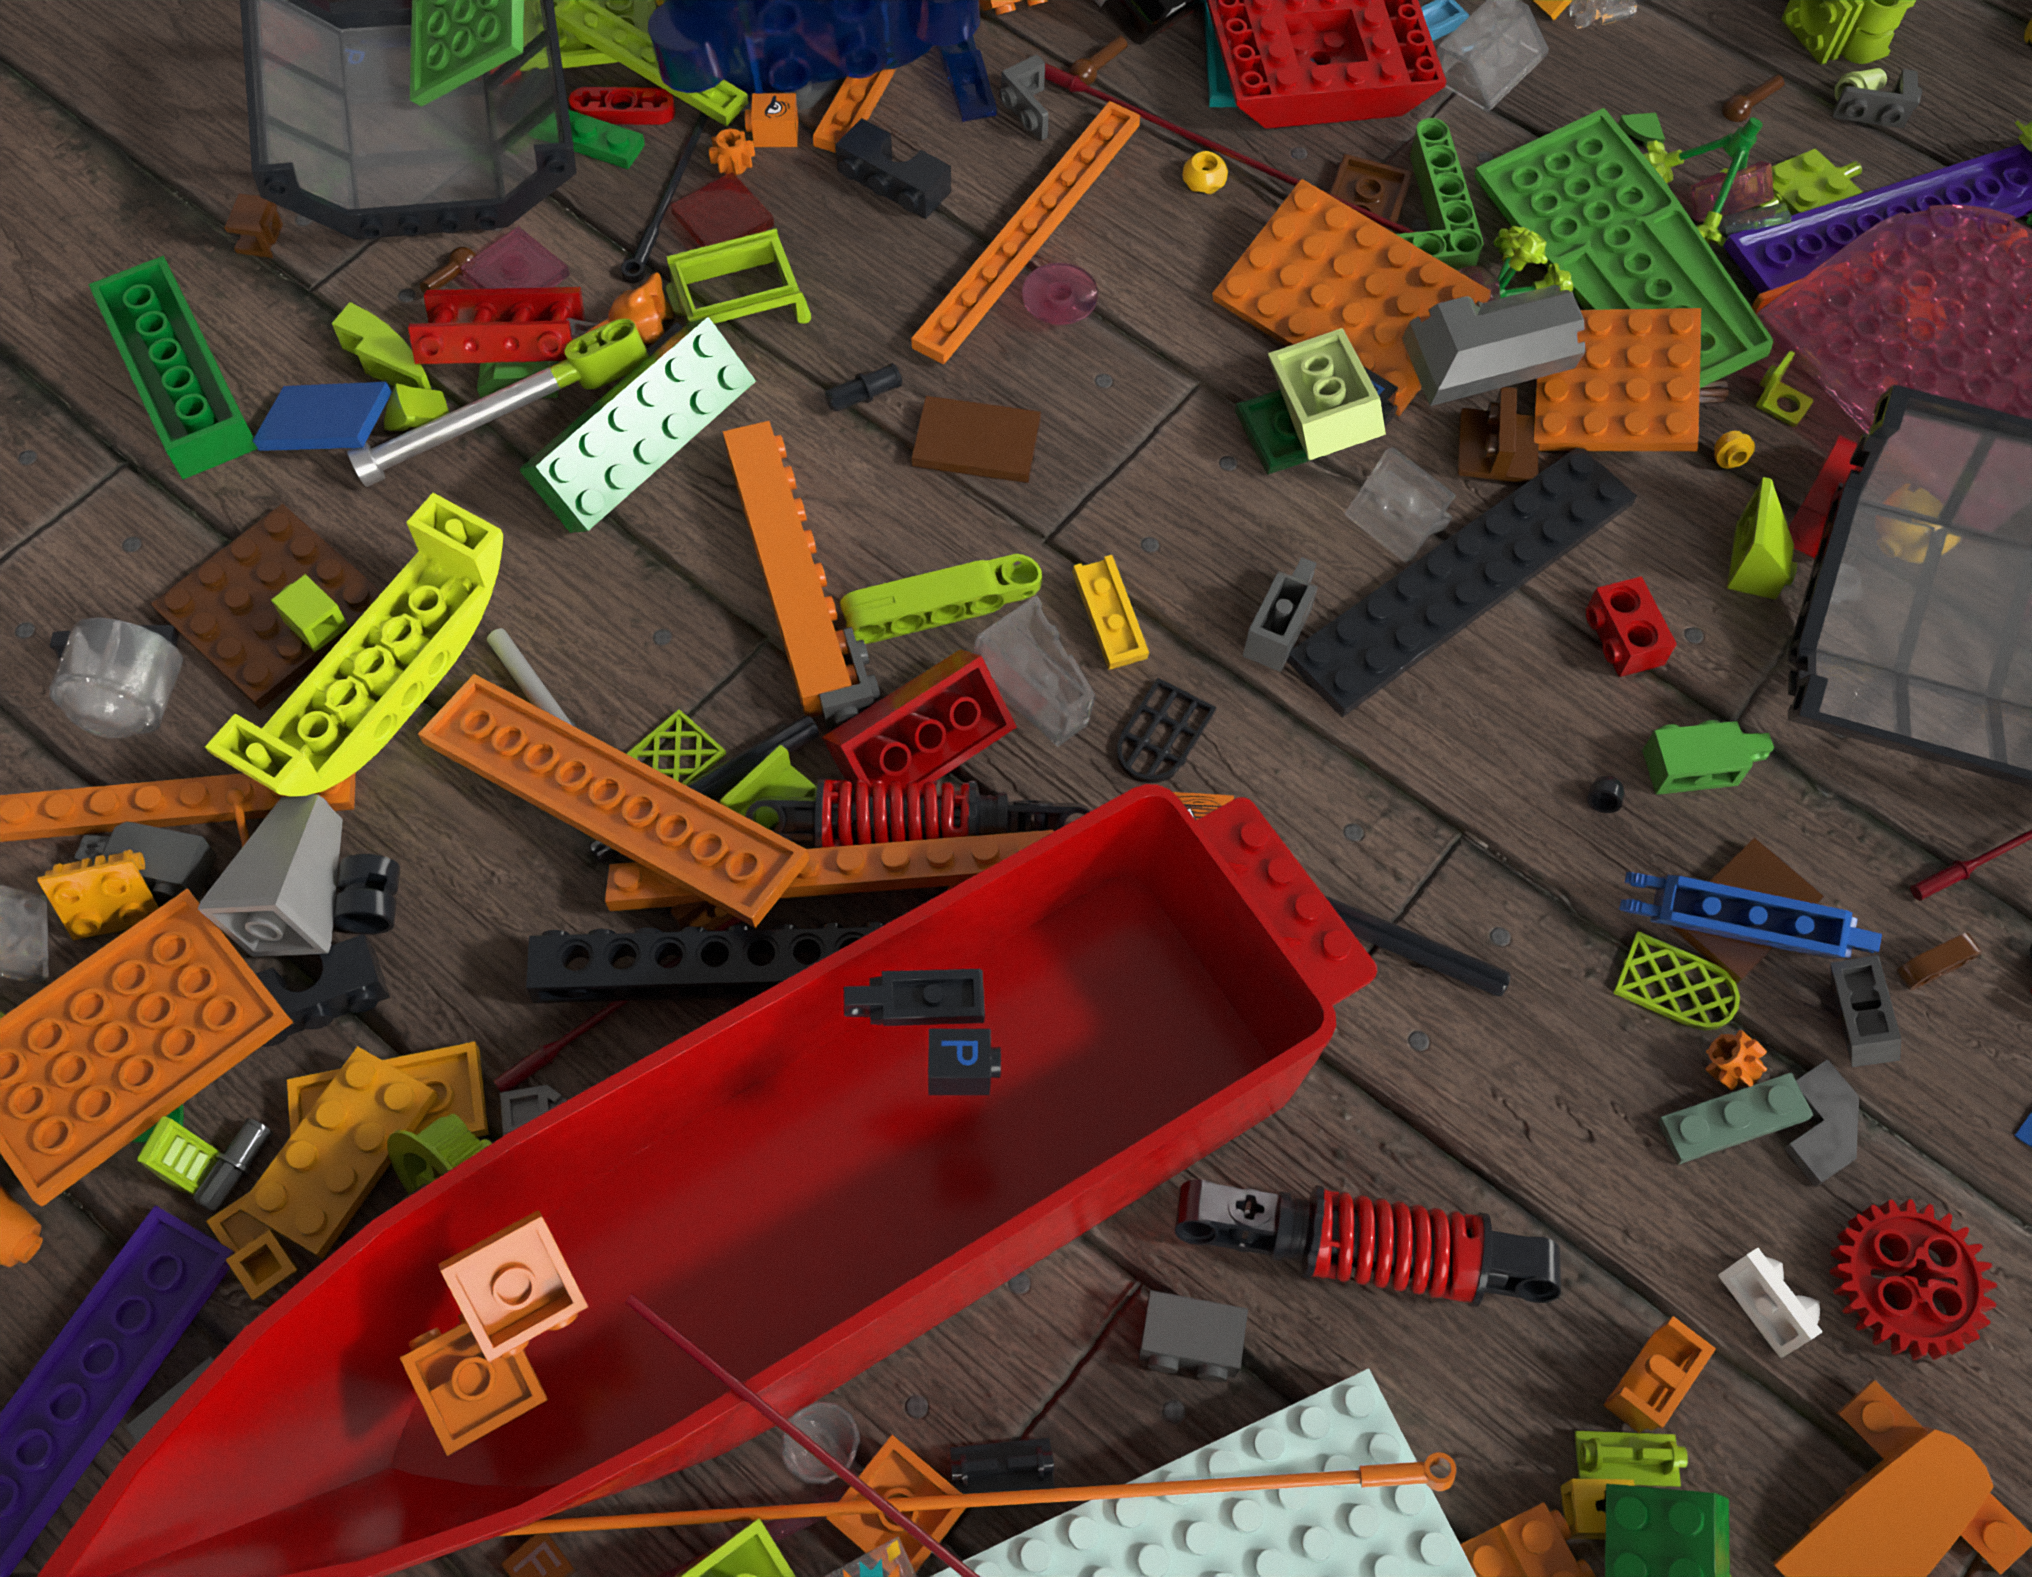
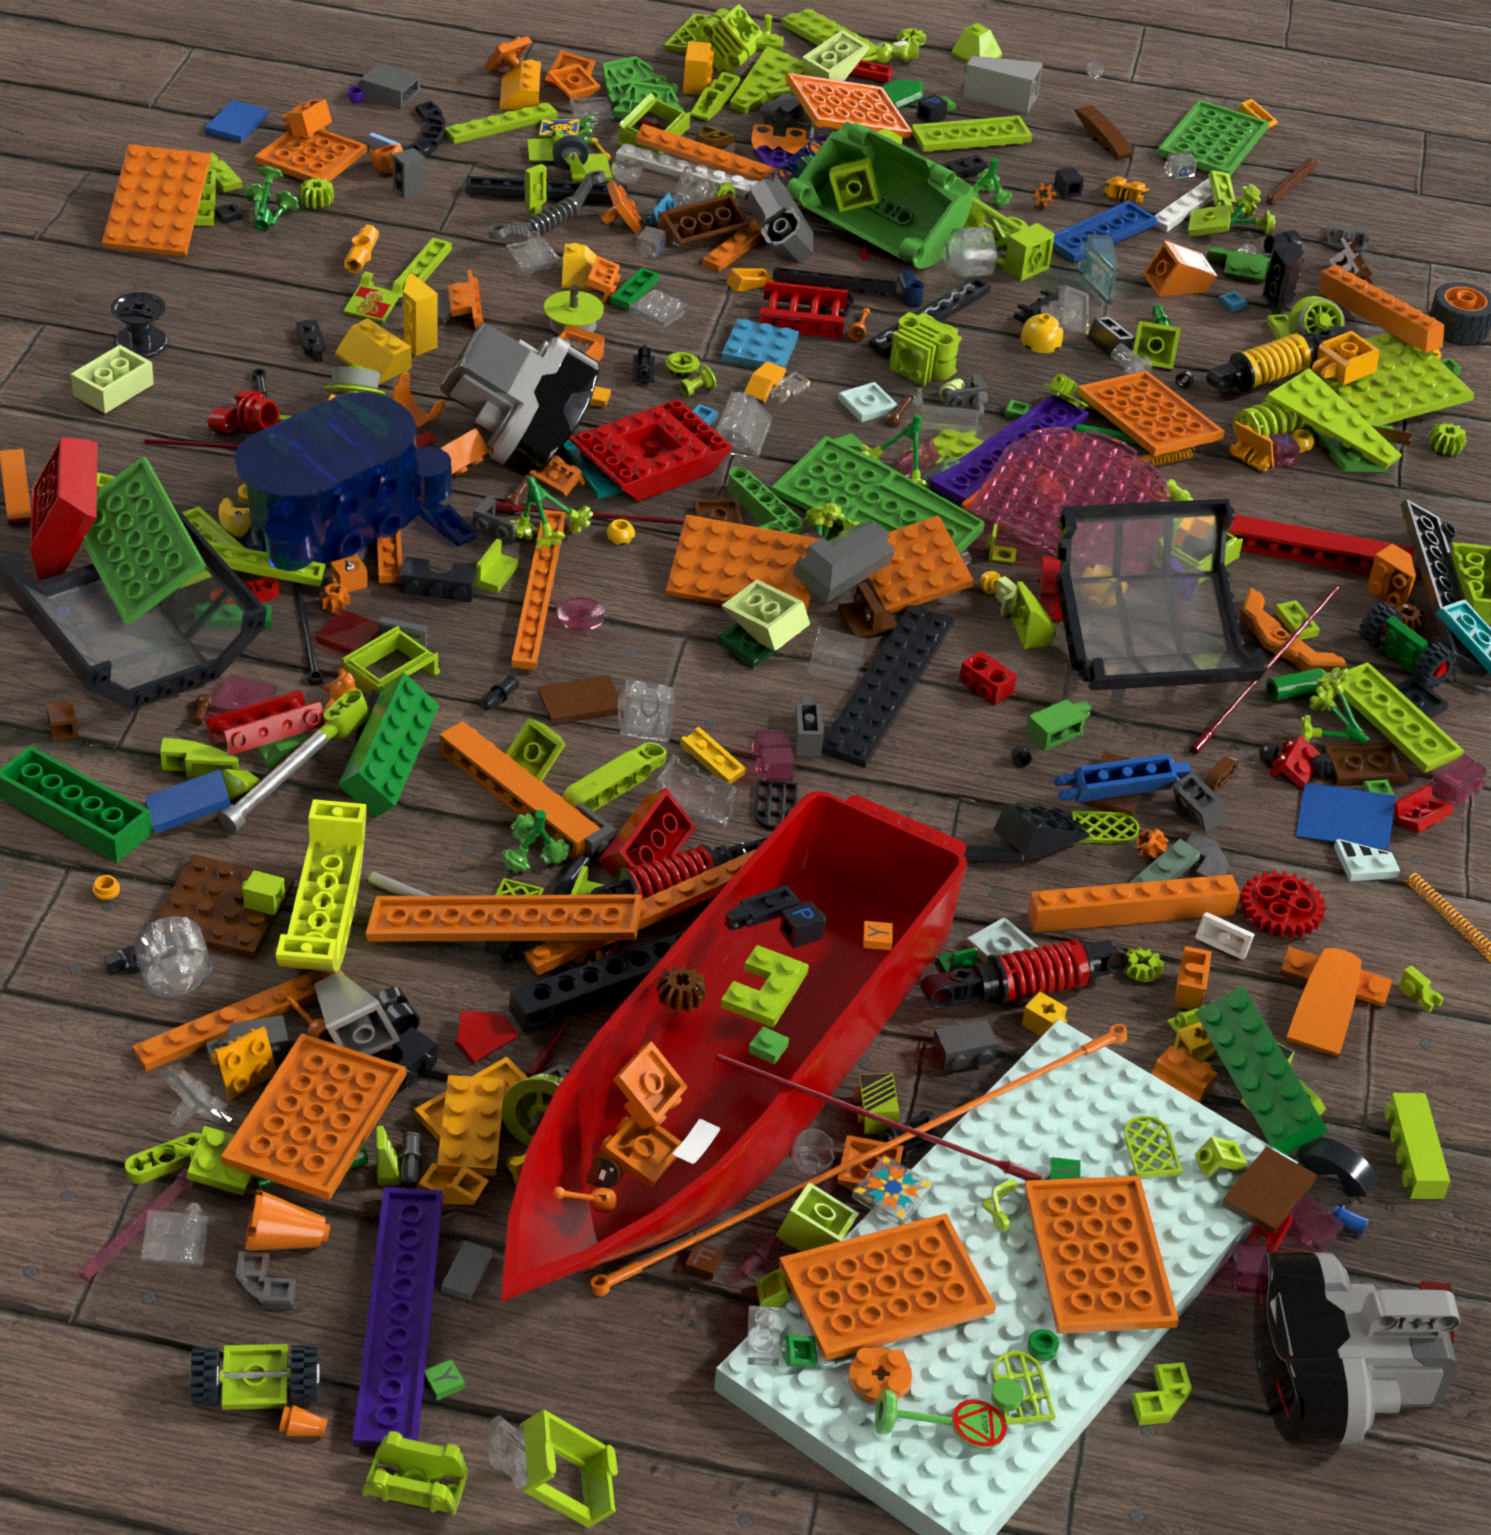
camera: 30 degrees left, 20 degrees down
none -> light orange plate [92,875,120,900]
none -> dark grey tile [378,616,428,648]
none -> red slope [454,1010,519,1066]
none -> lime panel [476,539,518,594]
none -> bright green plant [502,810,570,873]
none -> lime slope [505,718,566,781]
none -> lime plant [510,476,593,549]
none -> orange bracket [529,453,585,497]
none -> orange hinge [553,1187,616,1213]
none -> tile [586,1153,622,1189]
none -> clear slope [618,679,675,743]
none -> reddish brown gear [656,966,706,1014]
none -> white sticker [673,1119,720,1164]
none -> lime plate [721,945,809,1028]
none -> bright green plate [748,1026,789,1064]
none -> clear pink piece [752,729,795,782]
none -> light aqua tile [838,382,898,422]
none -> lime brick [854,1073,899,1134]
none -> orange tile [863,921,892,950]
none -> clear piece [914,388,988,434]
none -> green bracket [938,947,978,972]
none -> light aqua tile [965,917,1039,963]
none -> black slope [993,802,1090,857]
none -> yellowish green bracket [995,576,1017,617]
none -> bright green tile [1004,400,1031,420]
none -> yellow brick [1021,991,1067,1037]
none -> orange brick [1027,875,1240,933]
none -> lime gear [1123,947,1164,982]

